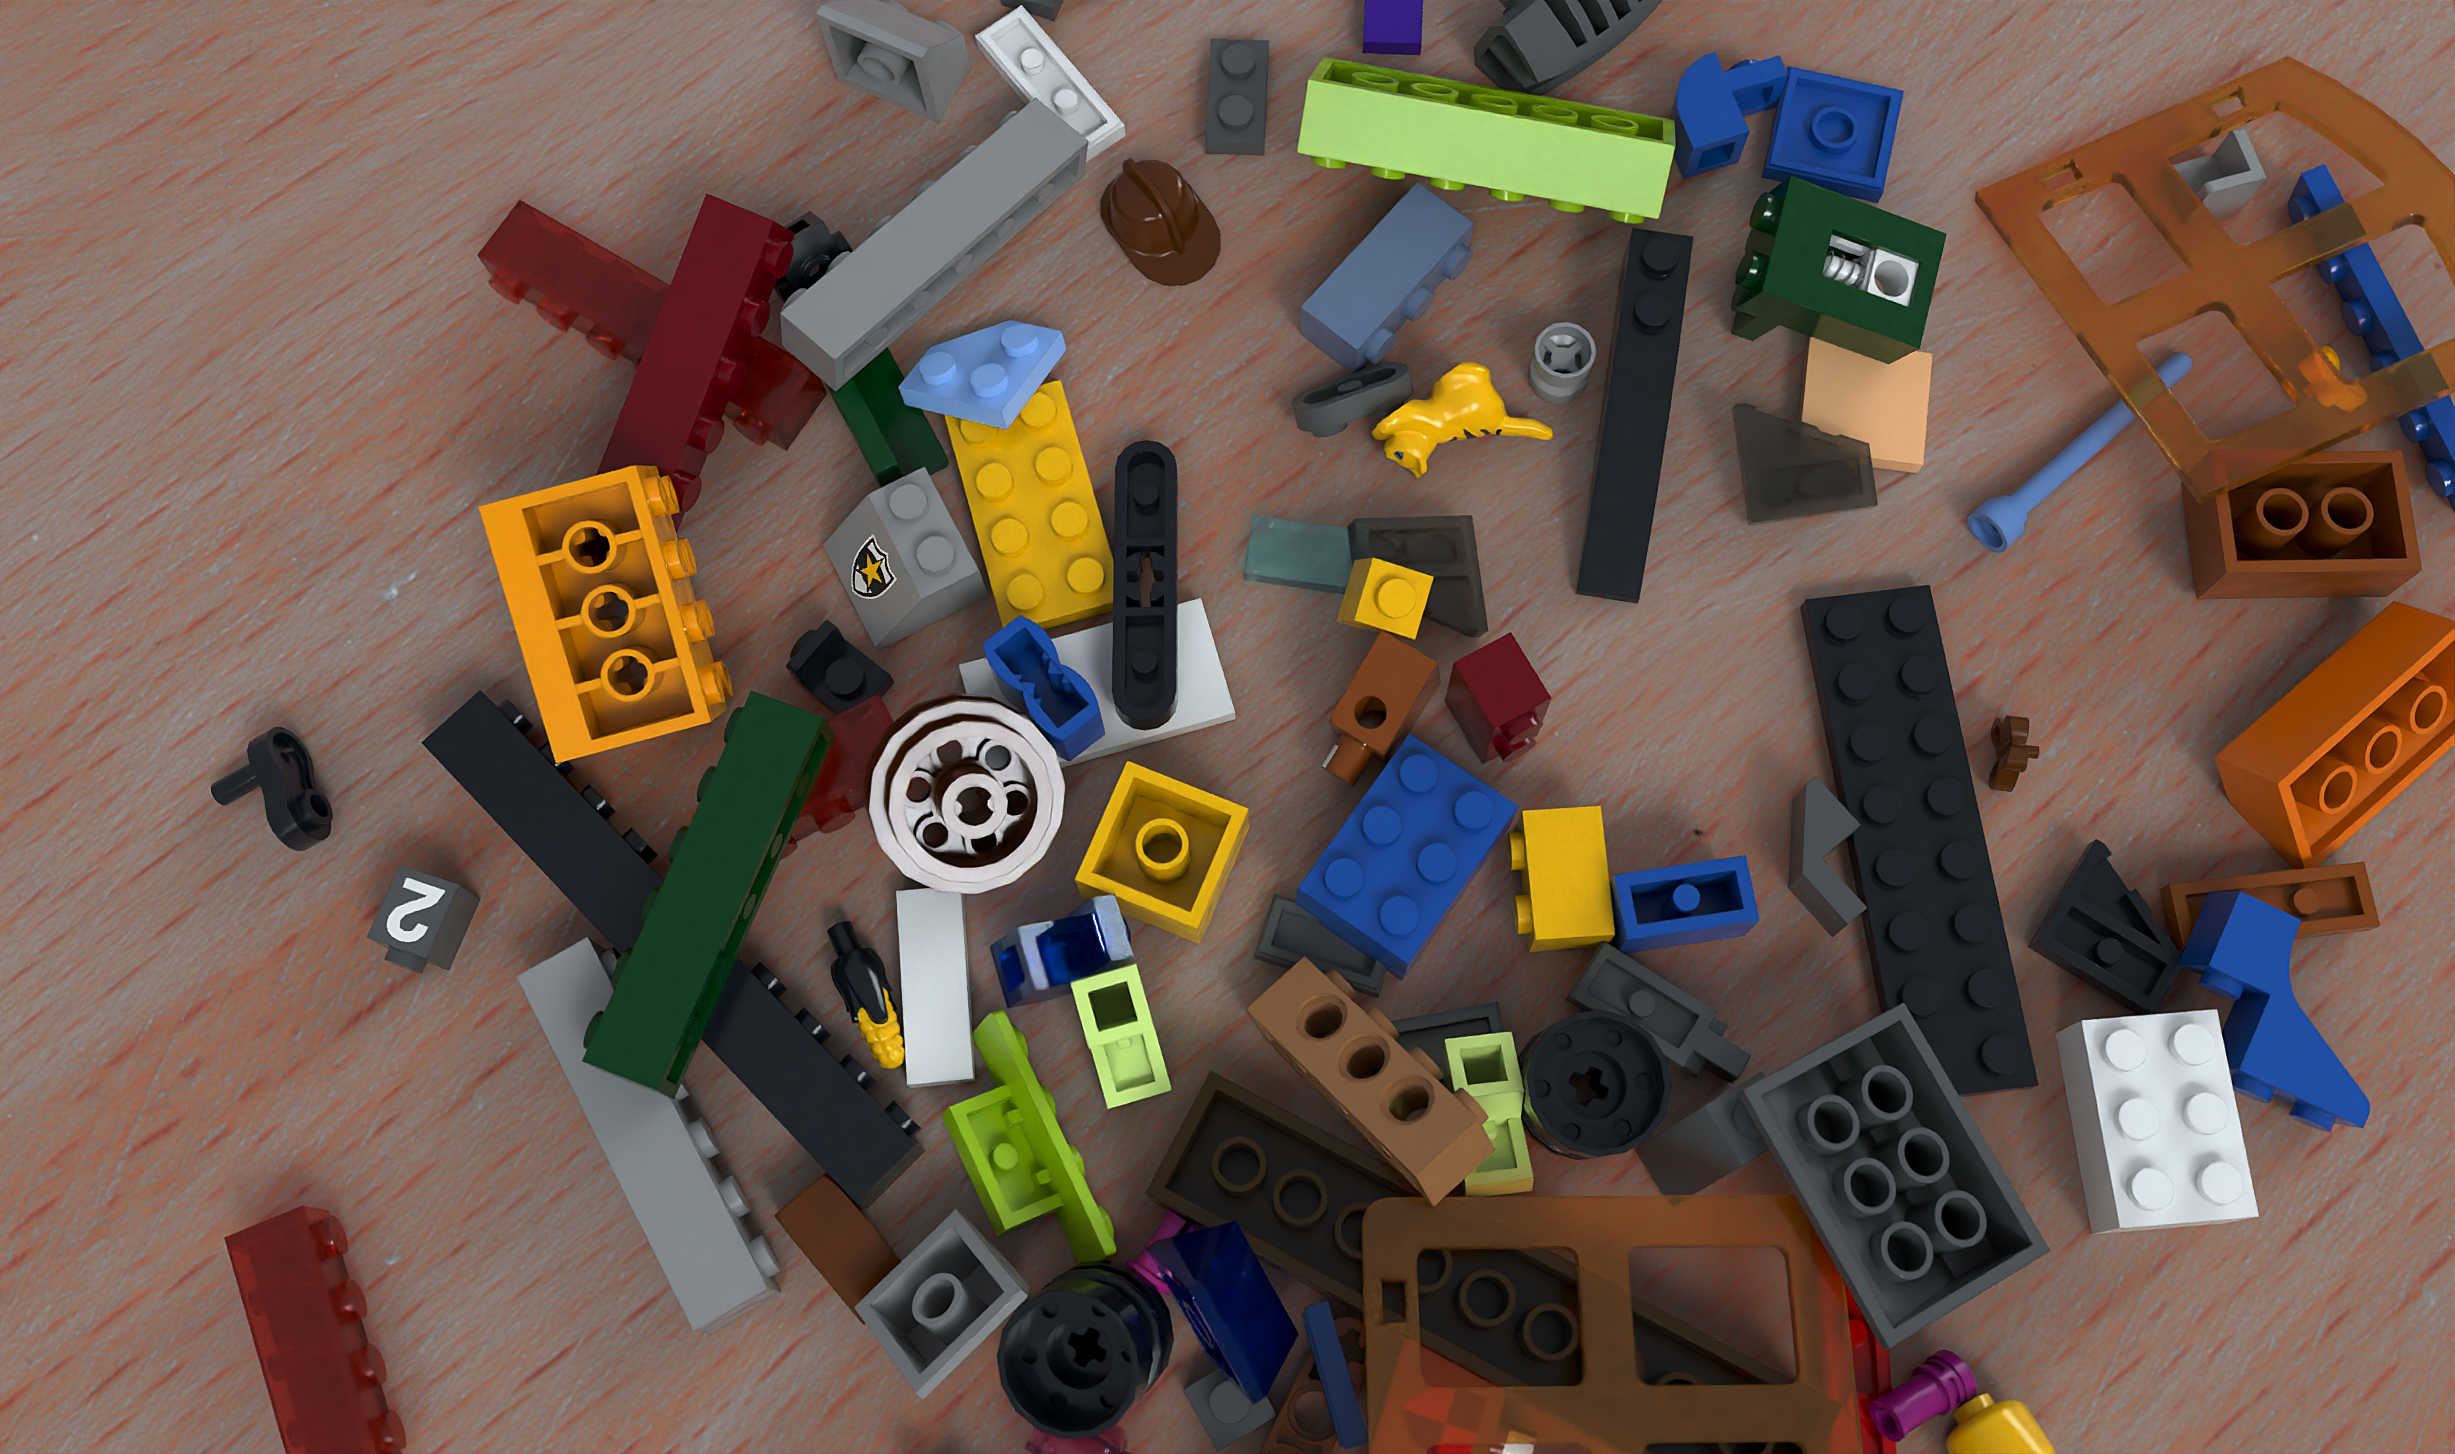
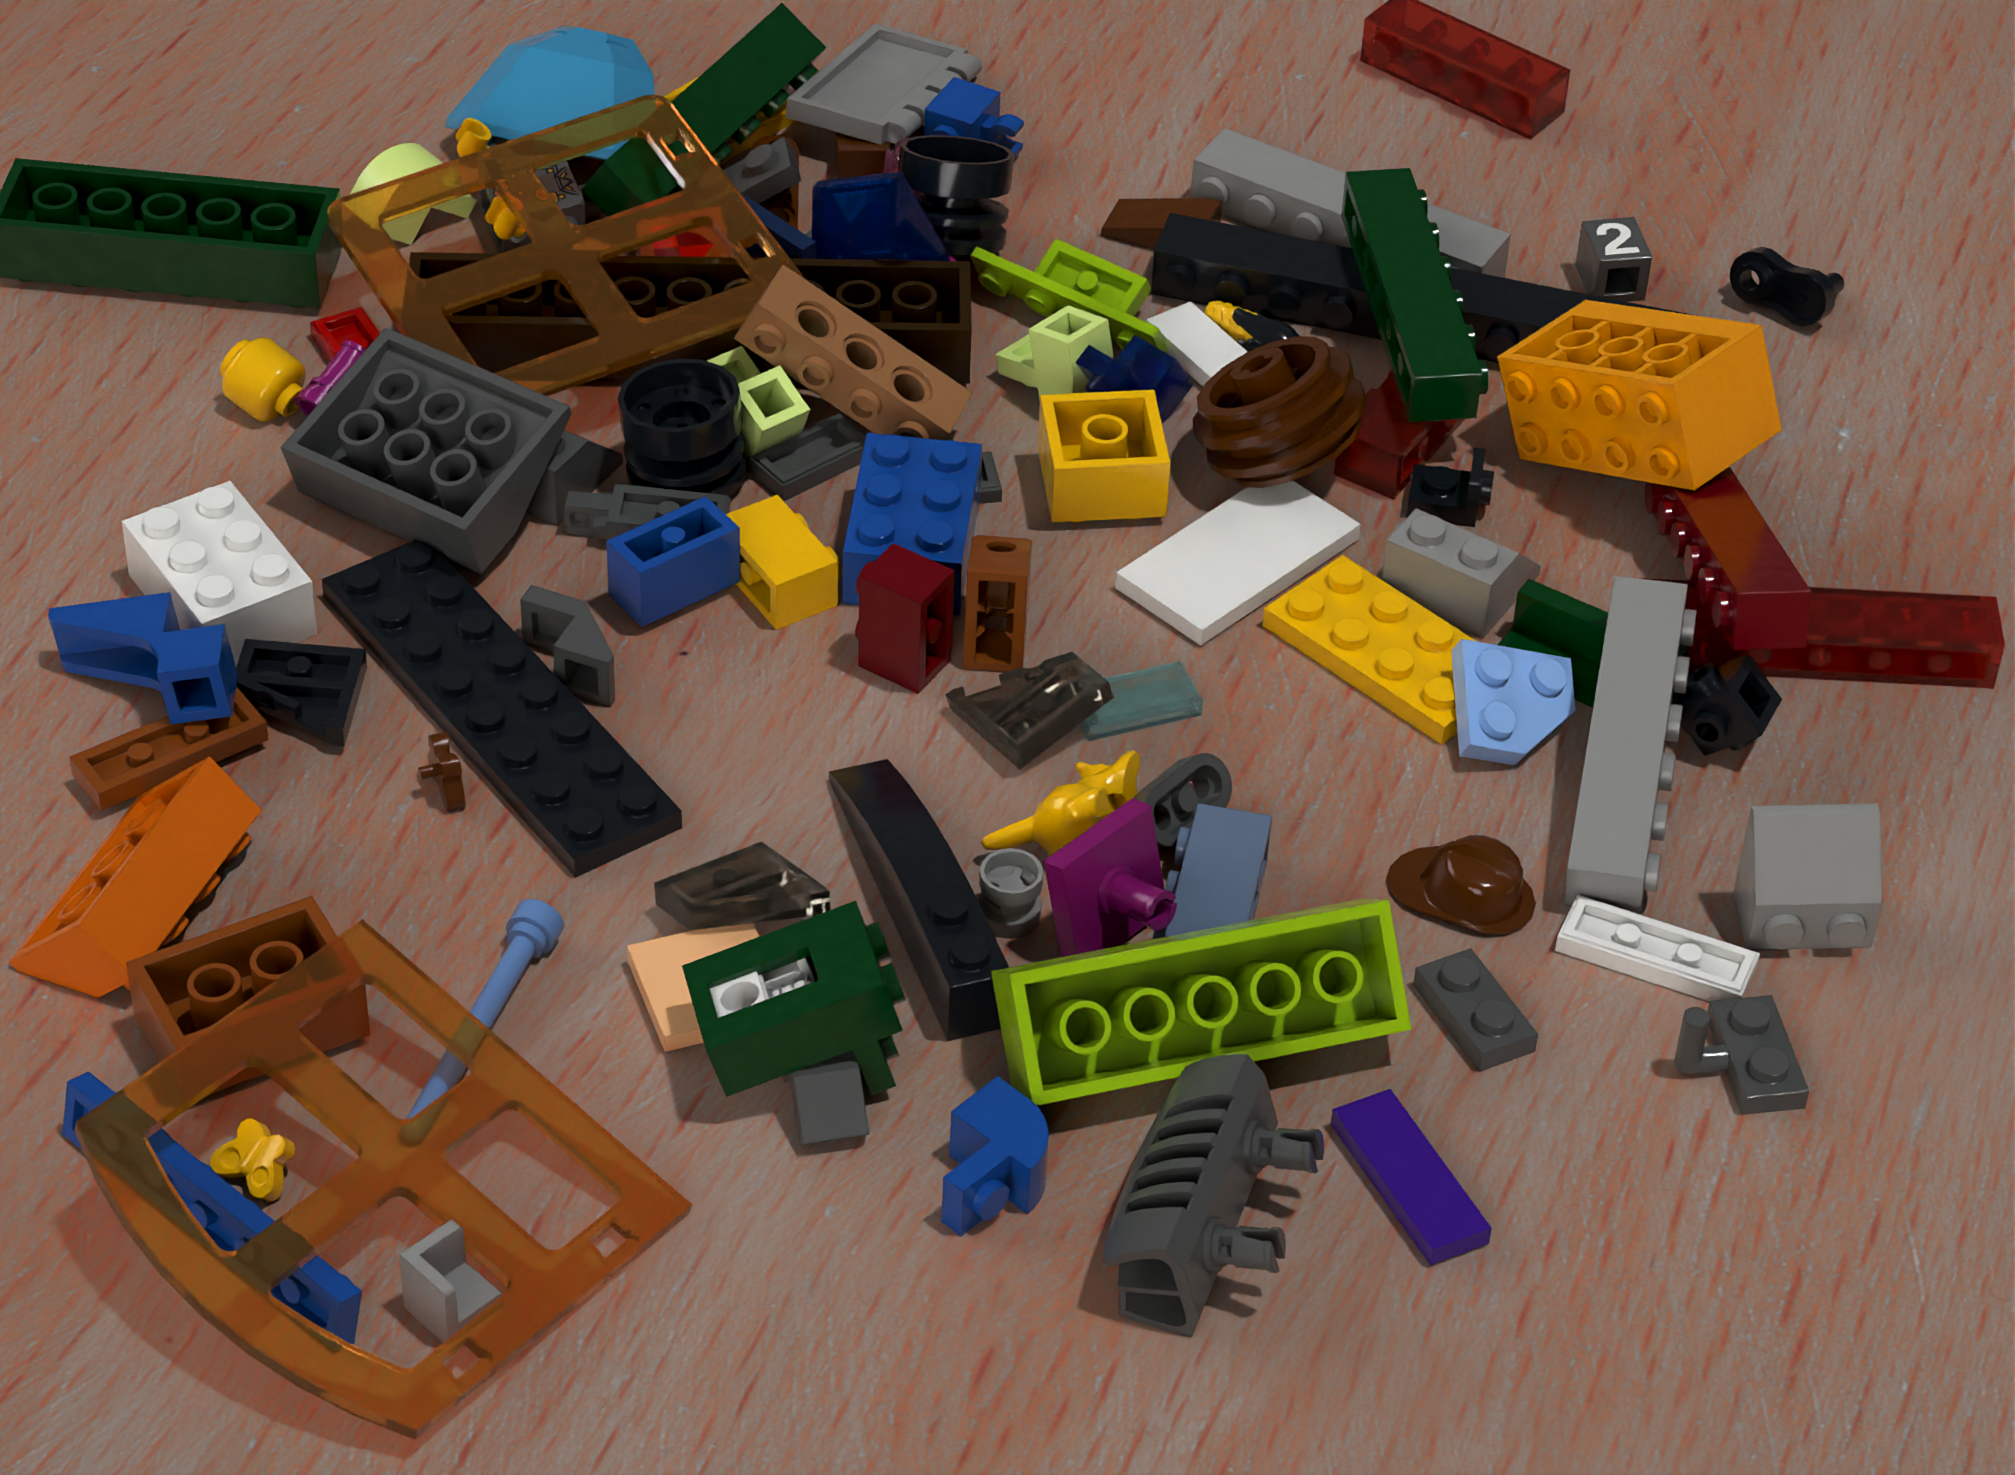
camera: 145 degrees right, 30 degrees down
light grey slope [854,1209,1029,1399] -> none
blue brick [983,615,1105,761] -> none
black piece [1112,440,1178,731] -> none
yellow brick [1337,557,1434,640] -> none
blue tile [1761,66,1904,203] -> none
none -> magenta tile [1044,798,1177,957]

